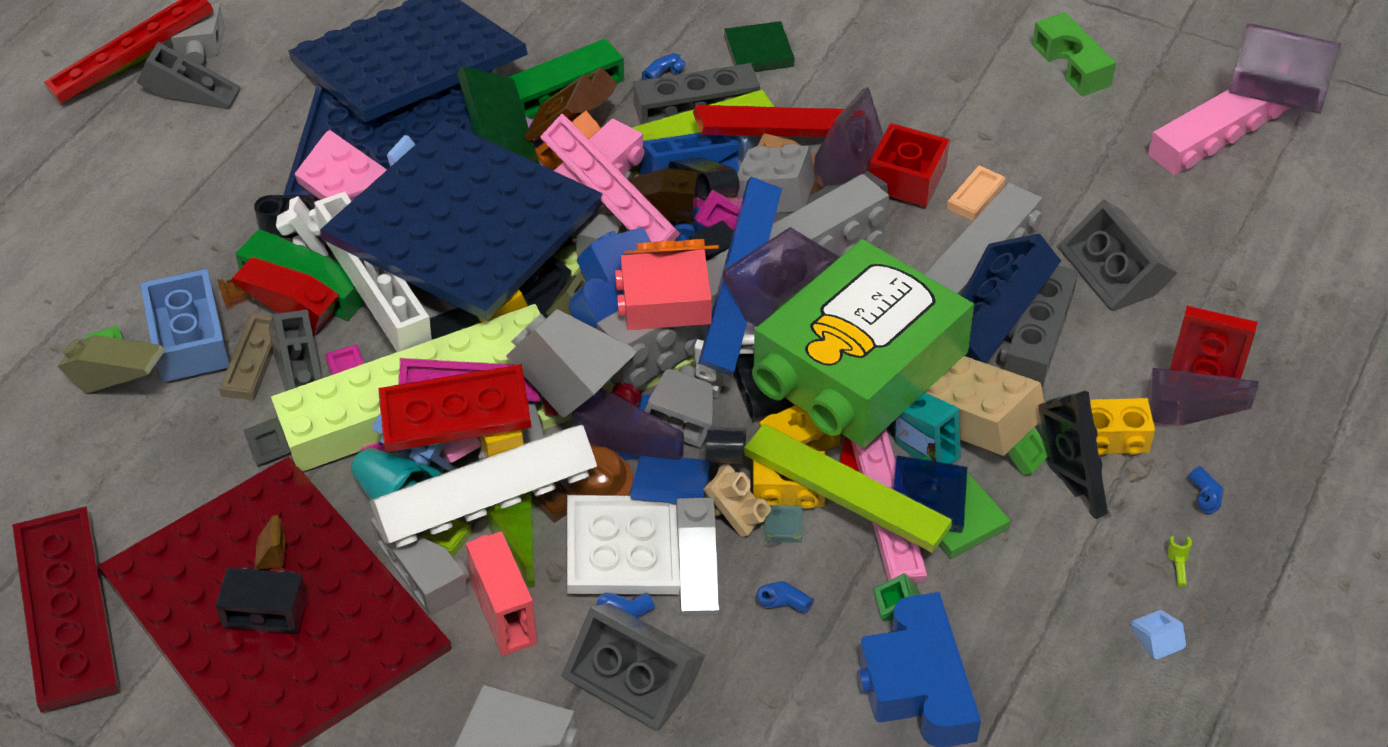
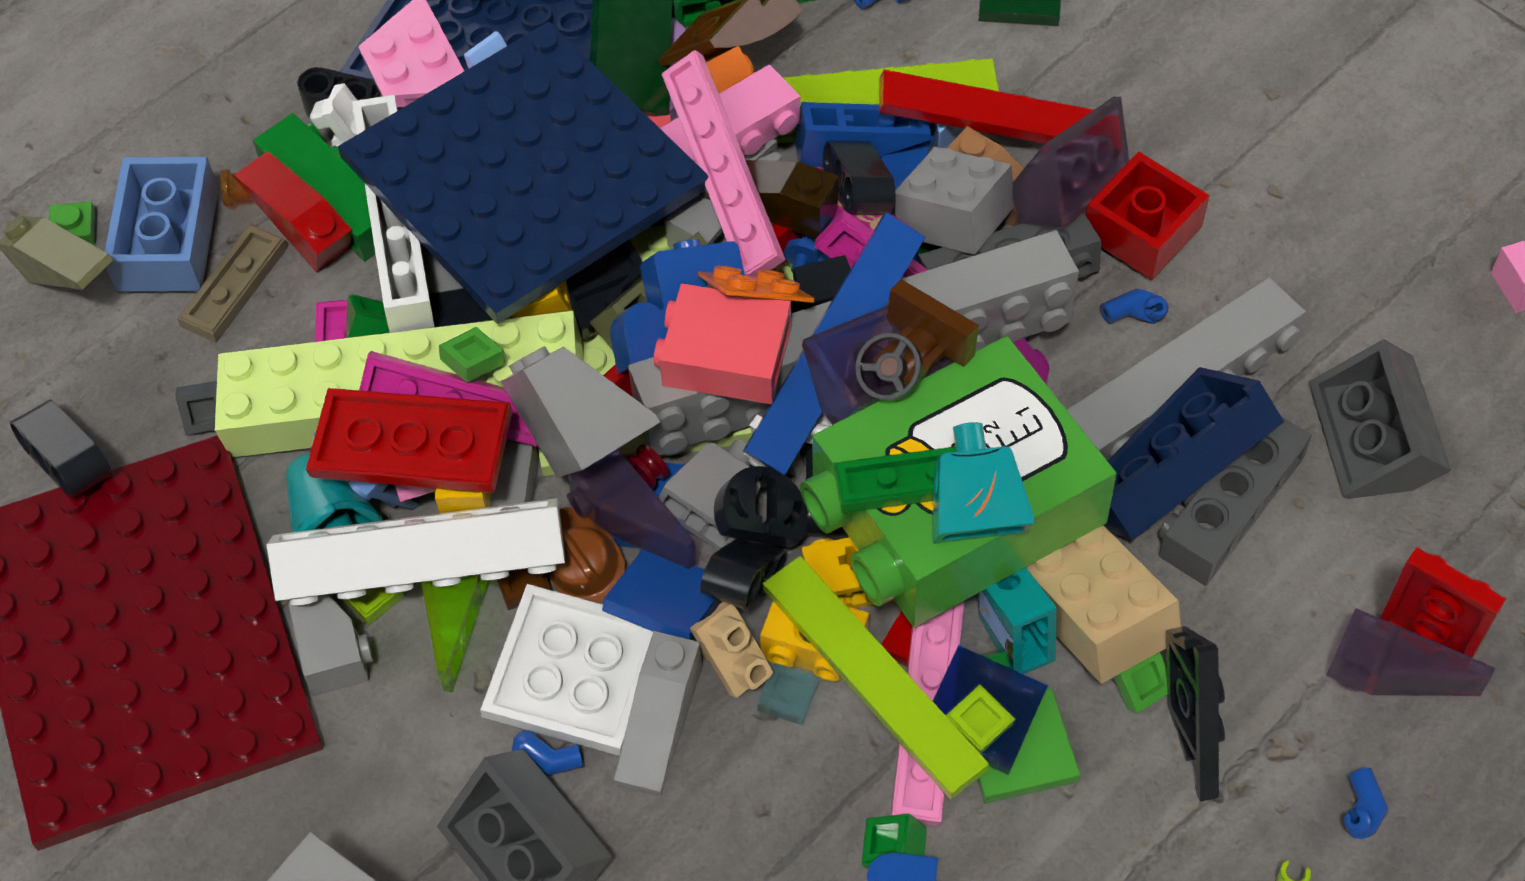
camera: 20 degrees right, 10 degrees up
black brick [216,567,307,633] -> none
pearl gold slope [255,515,286,569] -> none
dark grey slope [268,310,322,391] -> none
coral brick [466,531,537,656] -> none
dark grey brick [633,63,760,125] -> none
blue arm [756,581,814,614] -> none
light nougat tile [947,165,1006,221] -> none
bright green arch [1032,12,1116,97] -> none
yellow brick [1090,398,1155,455] -> none
none -> black beam [9,399,112,498]
none -> green slope [346,294,390,338]
none -> bright green plate [439,327,505,383]
none -> black piece [714,466,808,548]
none -> green tile [834,446,956,513]
none -> reddish brown piece [855,279,979,401]
none -> teal torso [932,422,1035,544]
none -> lime tile [946,685,1015,754]
none -> blue arm [1100,289,1169,324]

